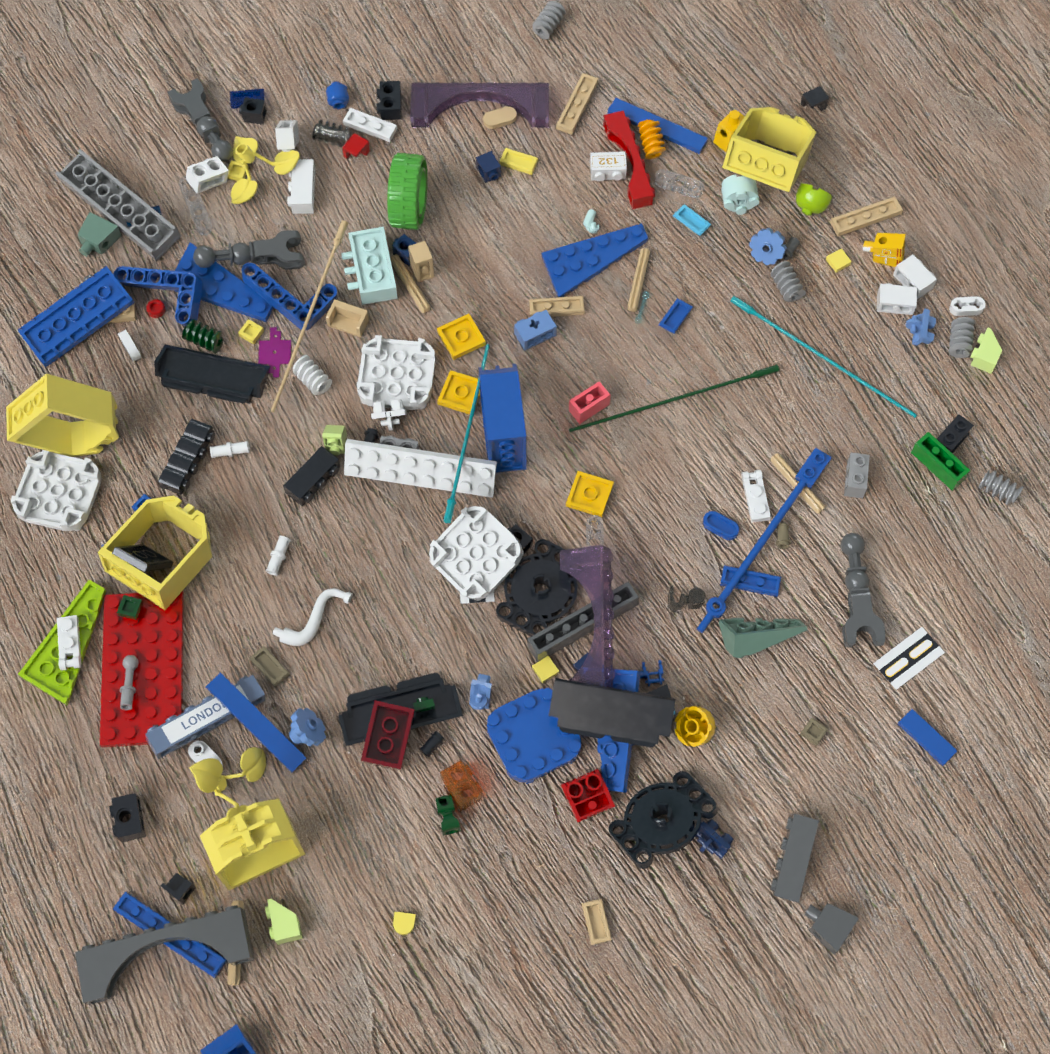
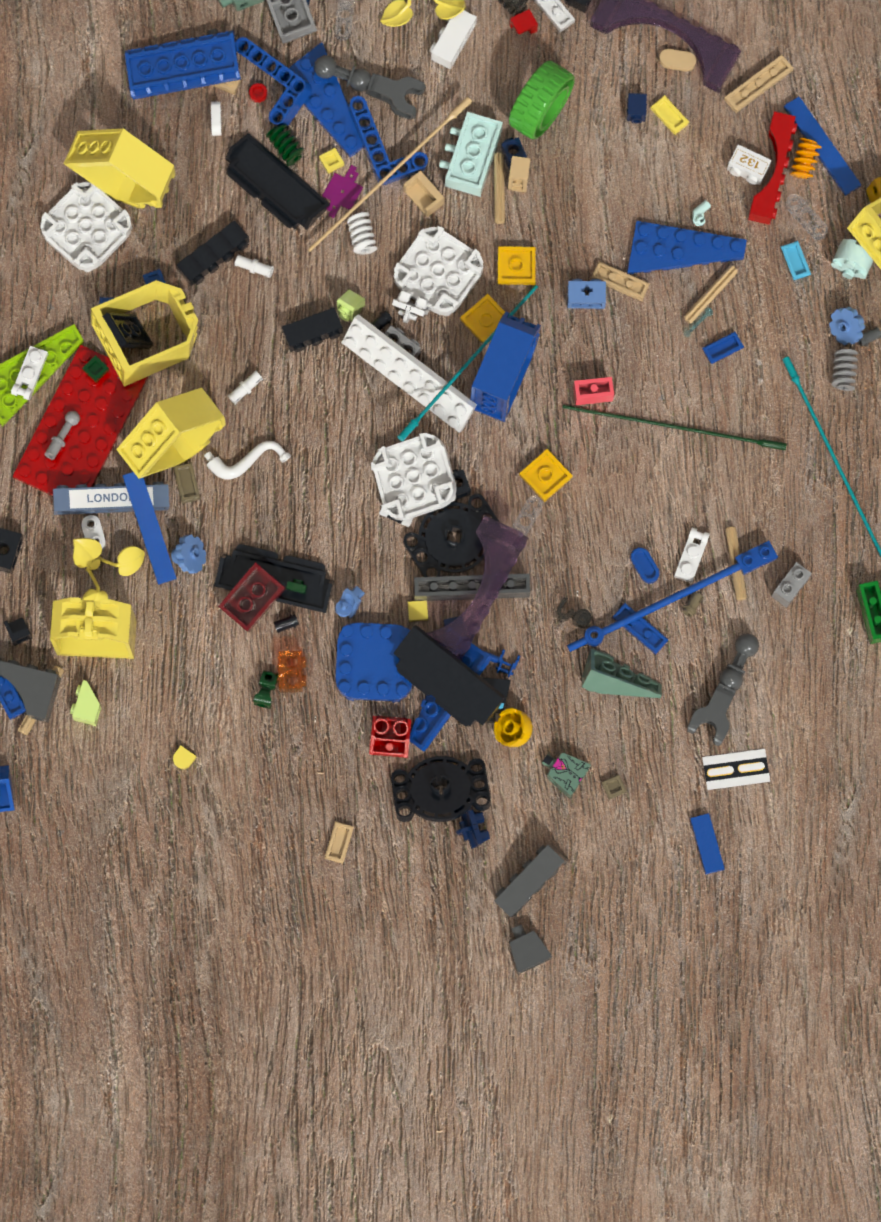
camera: 25 degrees right, 10 degrees up
none -> light yellow container [116,388,226,479]
none -> sand green torso [541,752,591,798]

